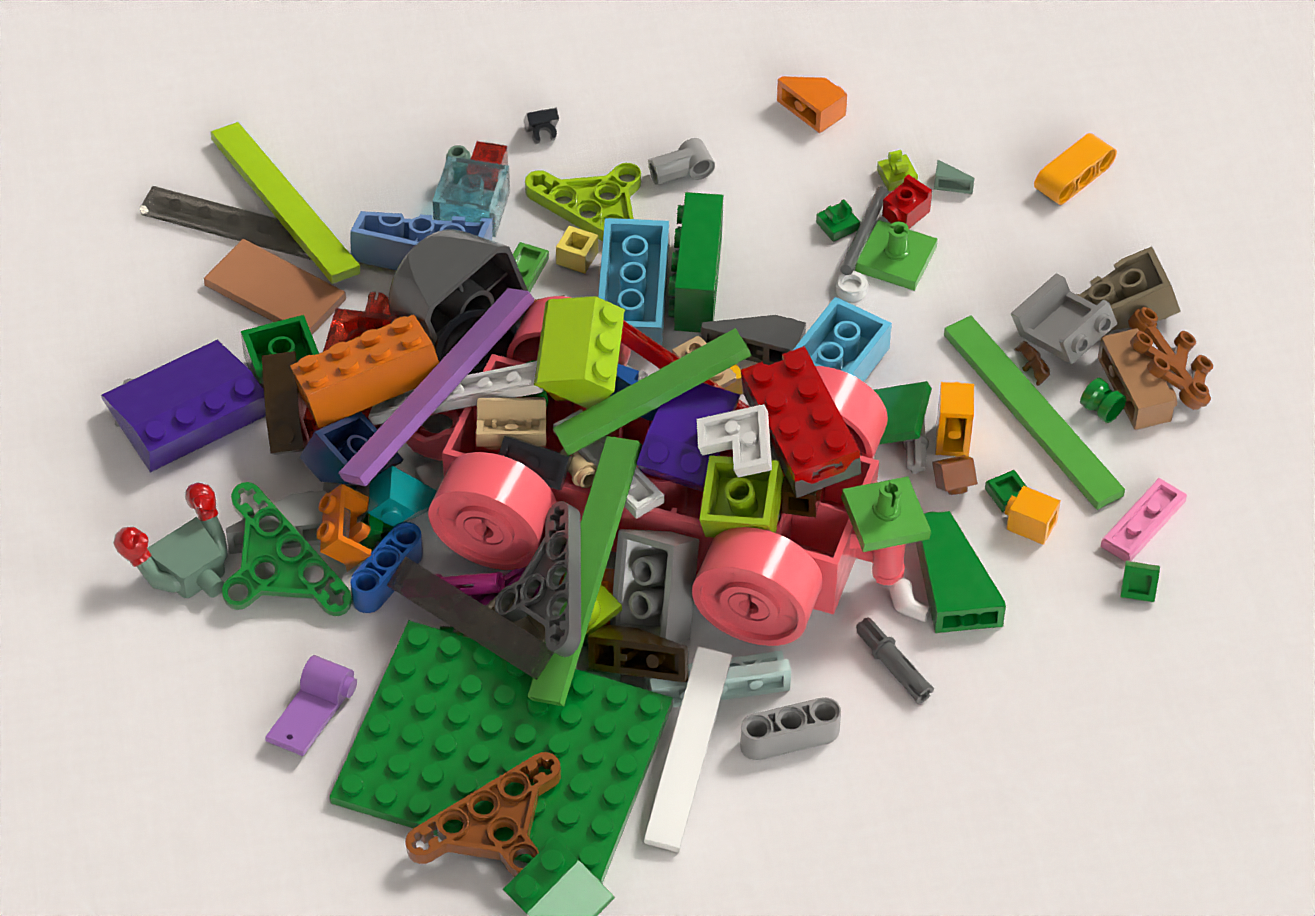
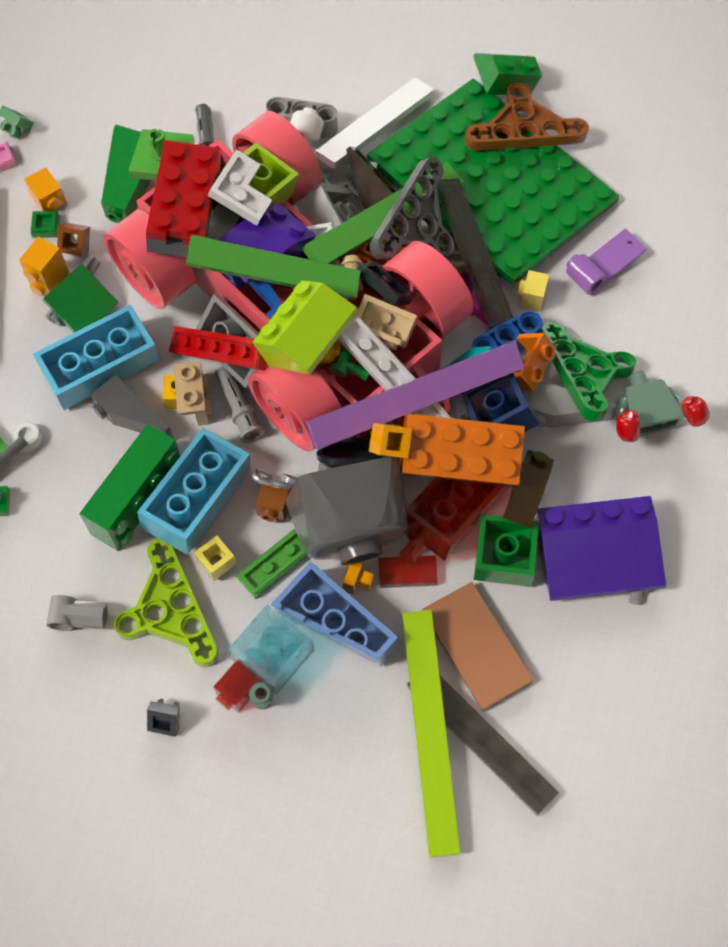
camera: 150 degrees left, 15 degrees up
none -> white head [290,108,324,146]
none -> light orange brick [369,422,412,458]
none -> light yellow plate [517,270,549,311]

